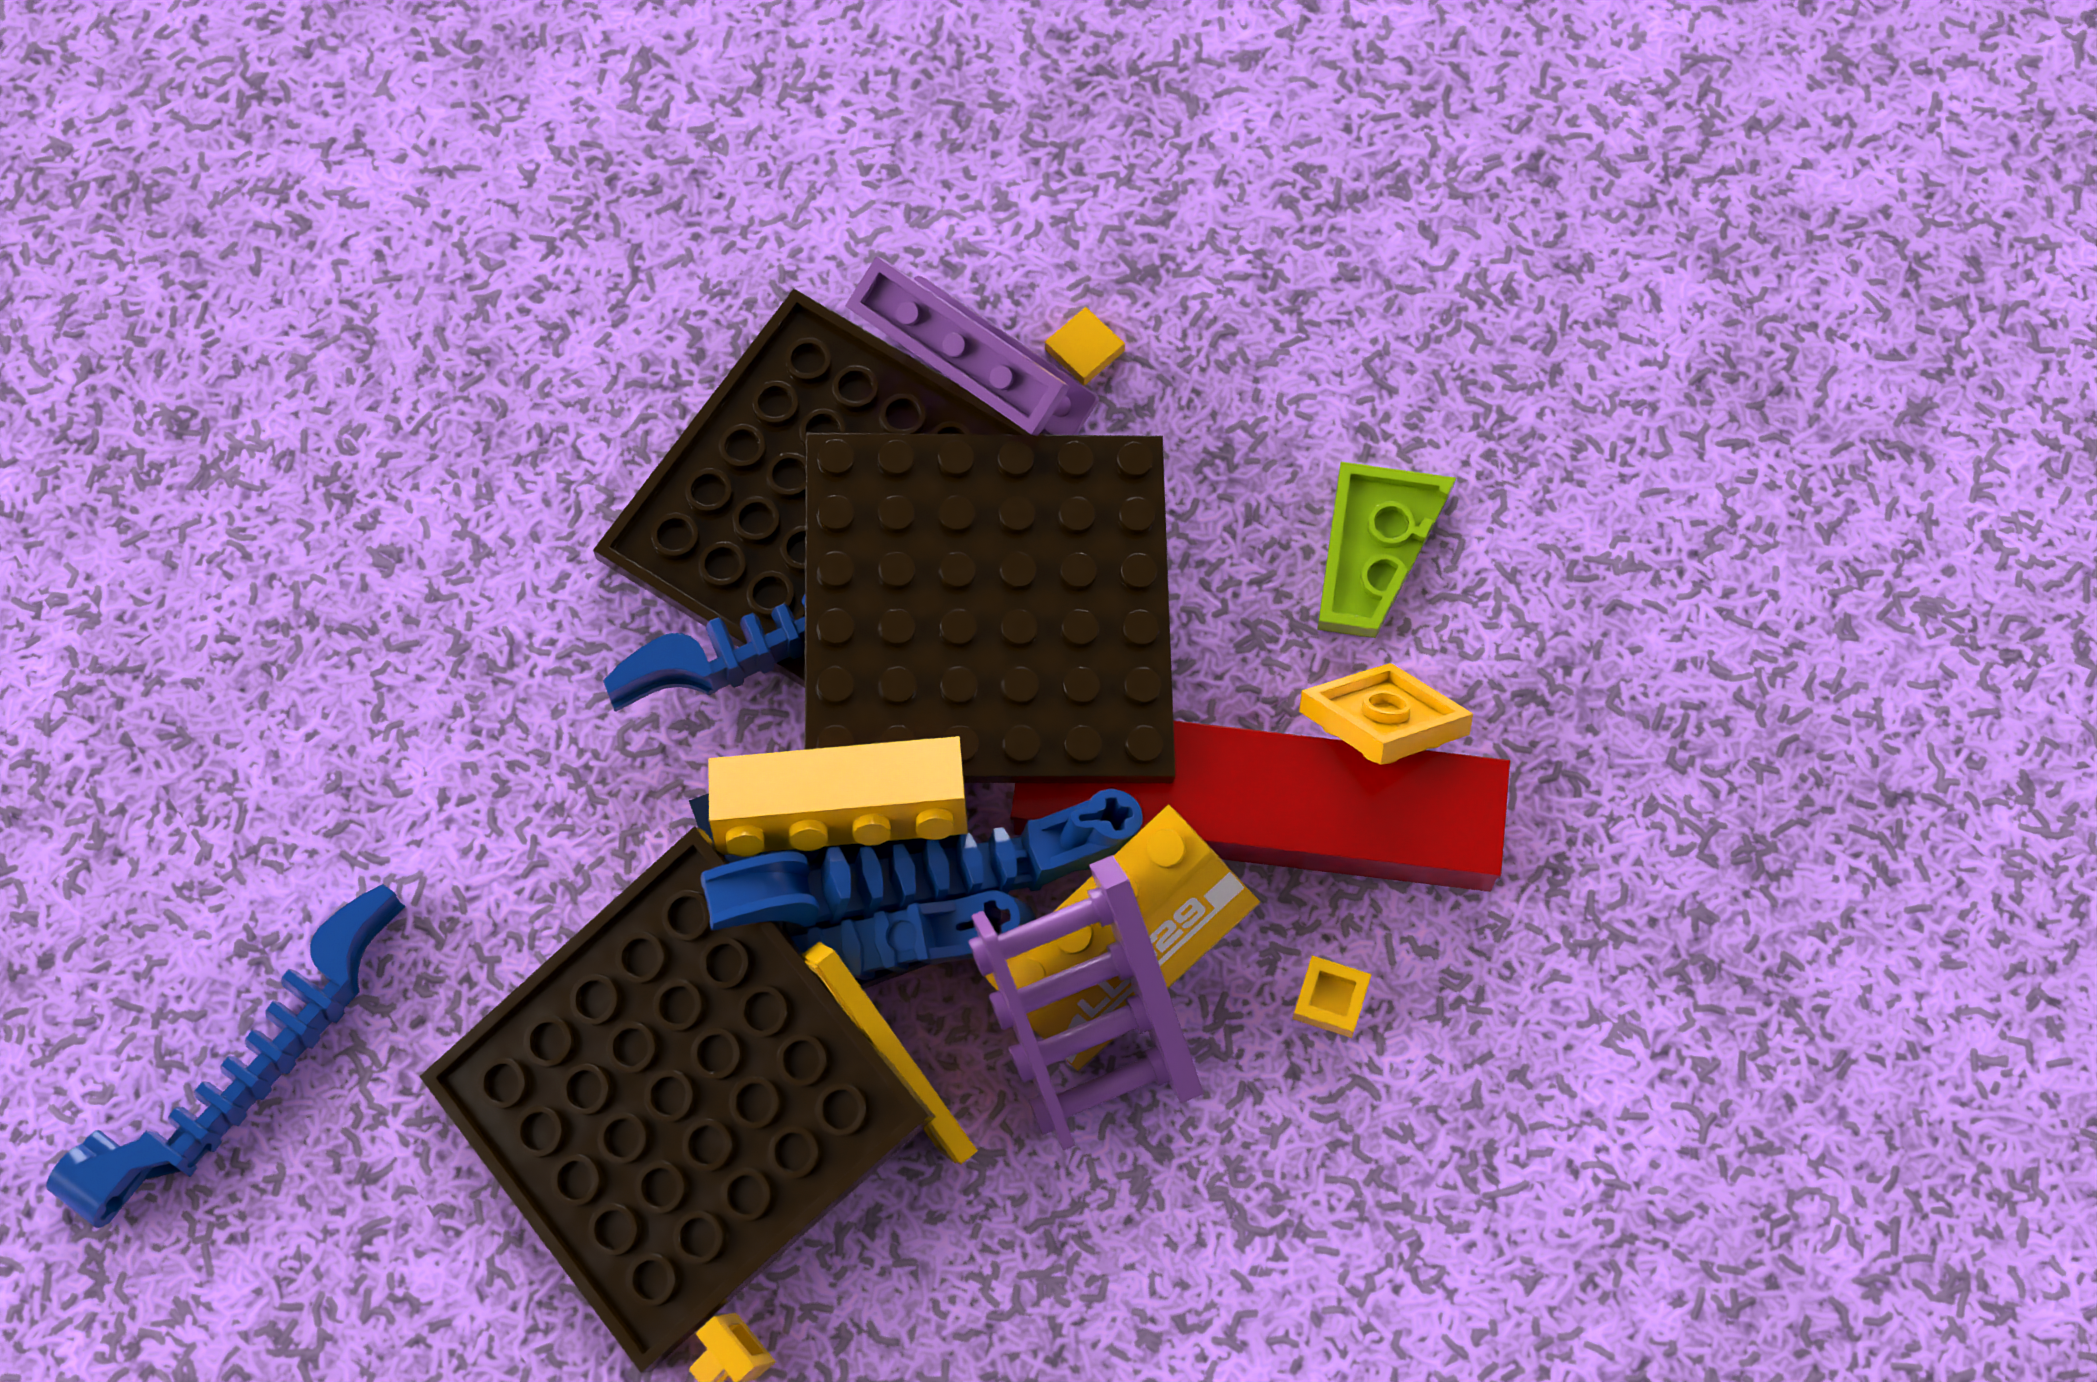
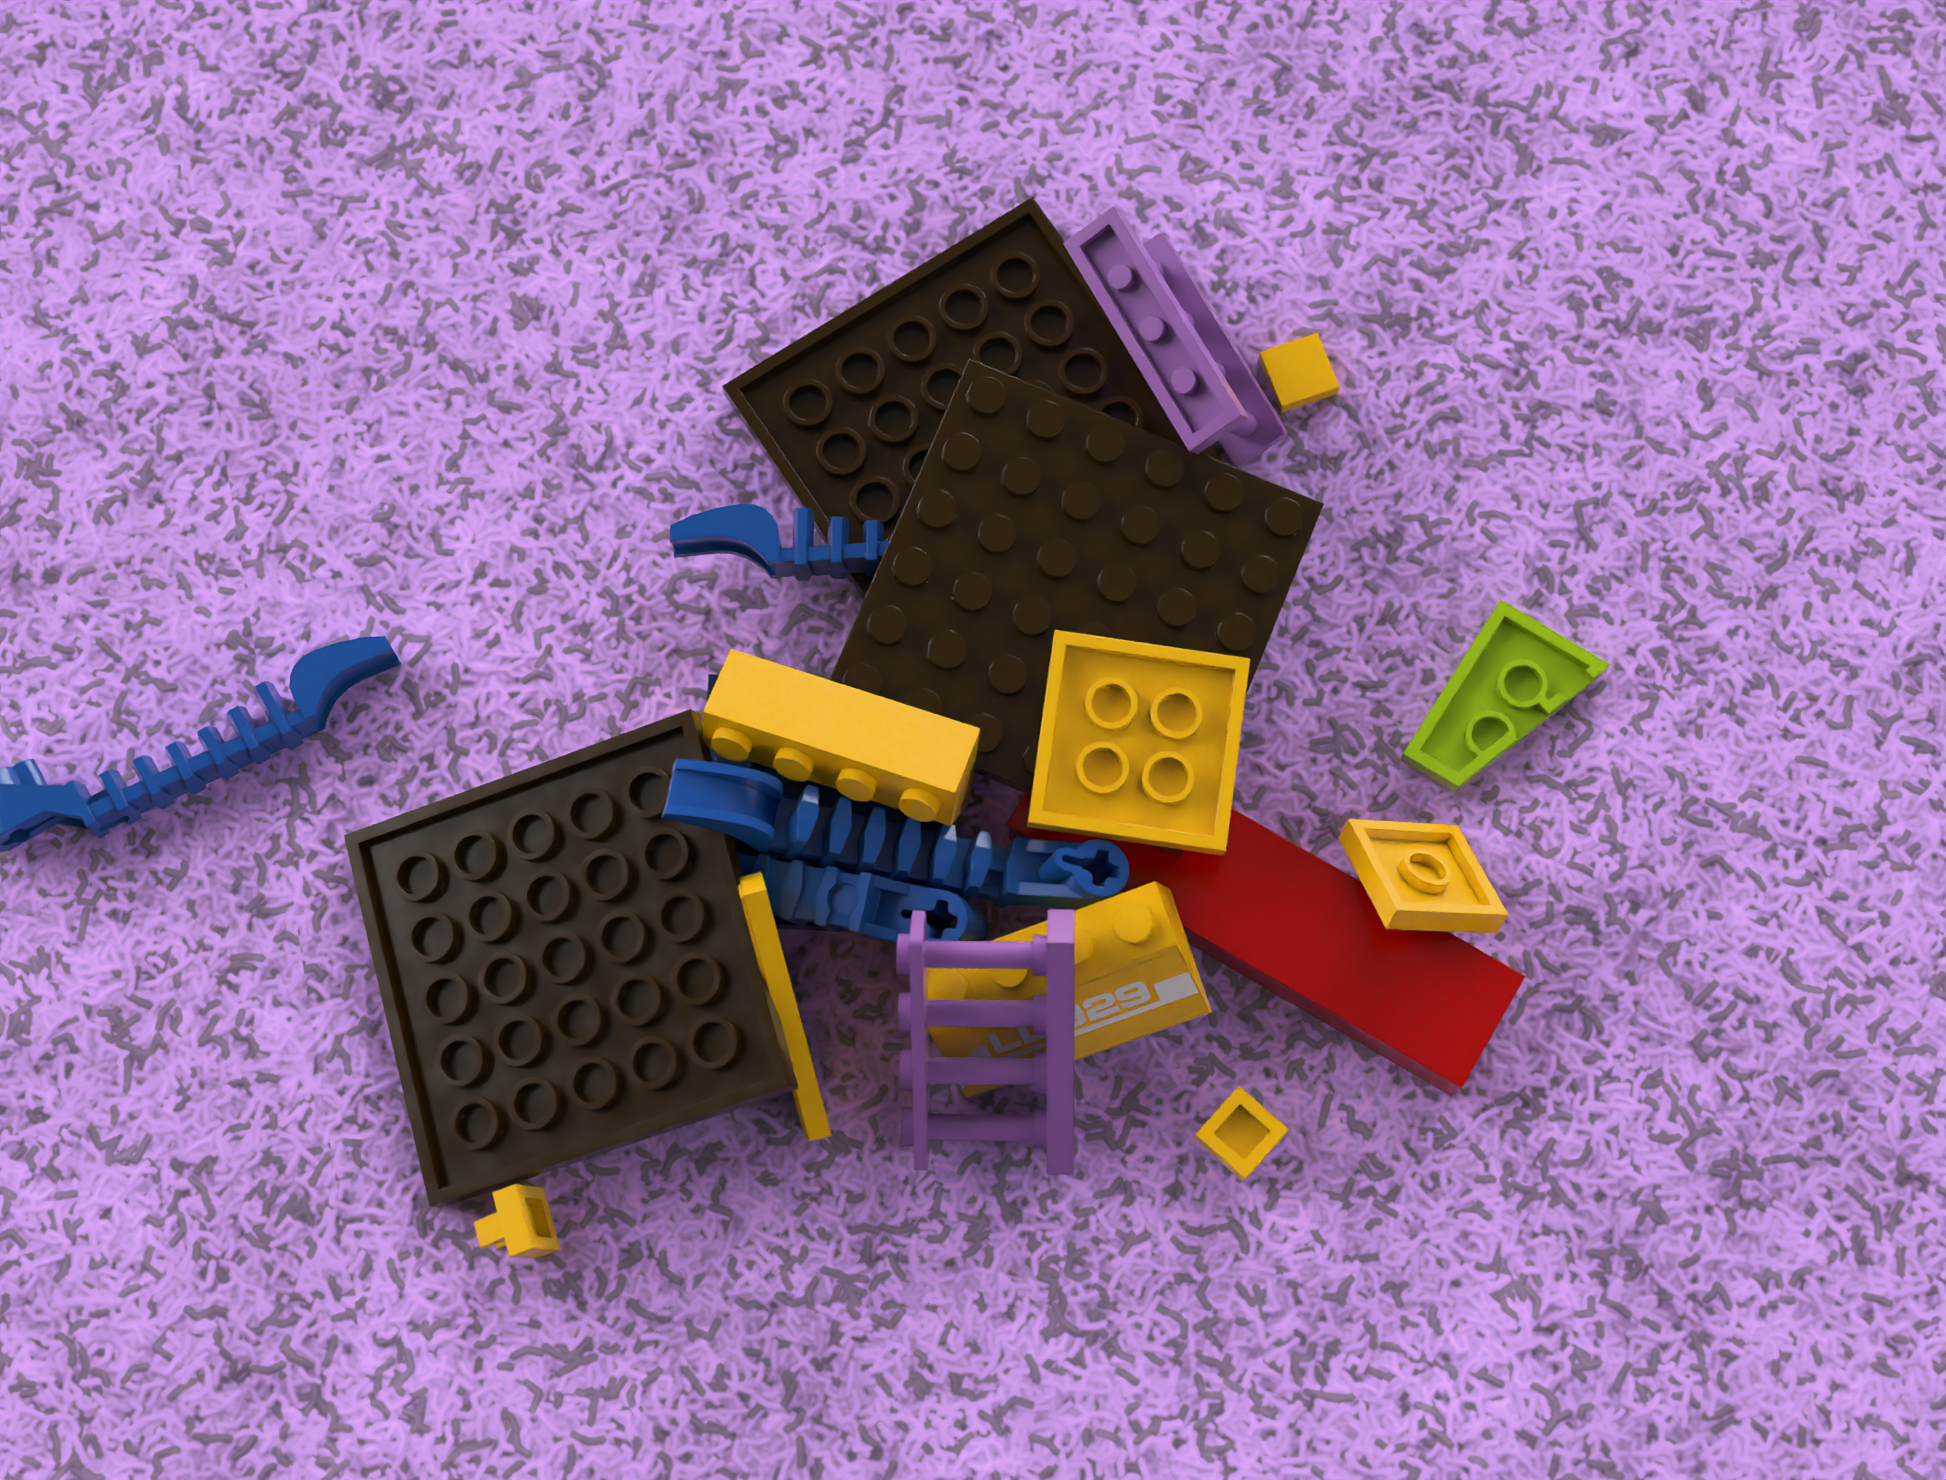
camera: 25 degrees right, 5 degrees up
none -> yellow plate [1027,630,1250,856]

